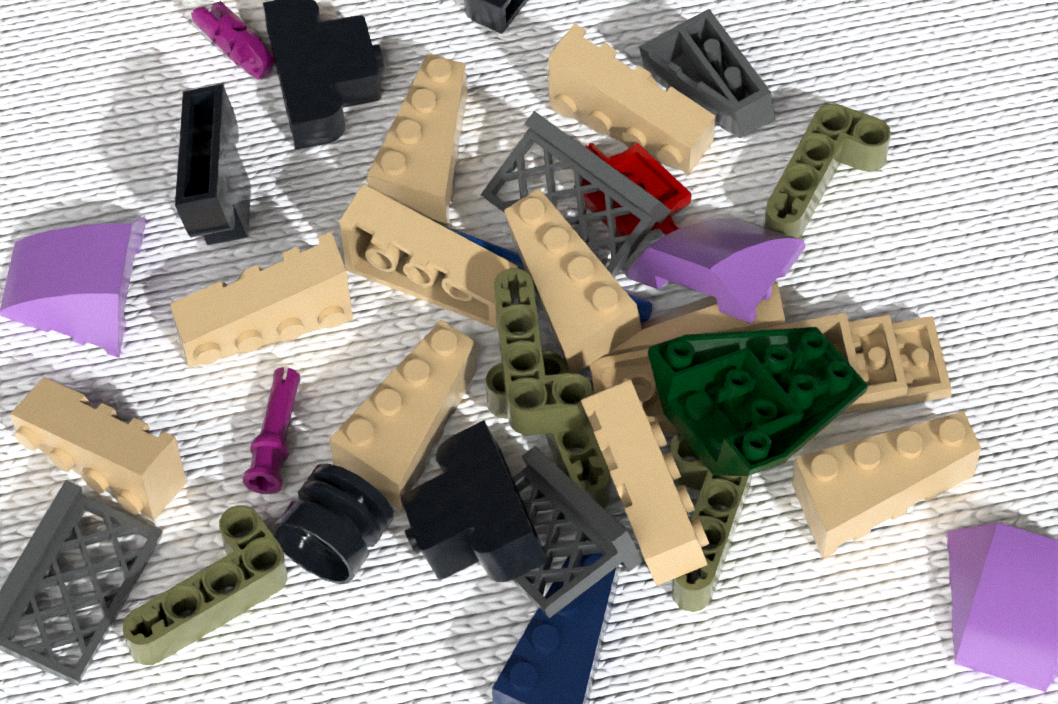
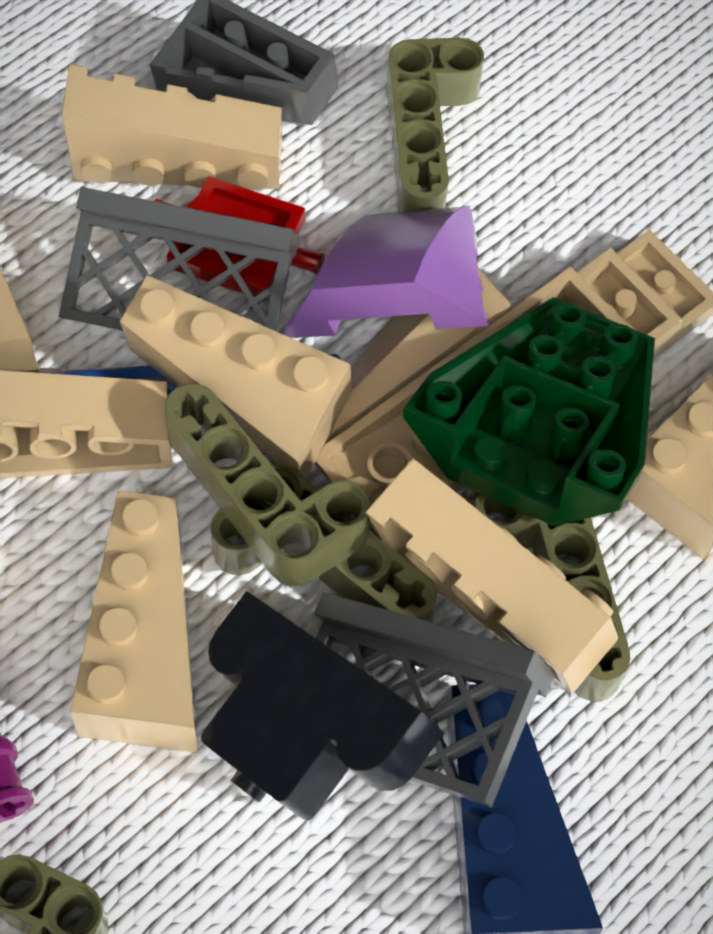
camera: 35 degrees left, 5 degrees up
black wheel [272,463,394,584] -> none

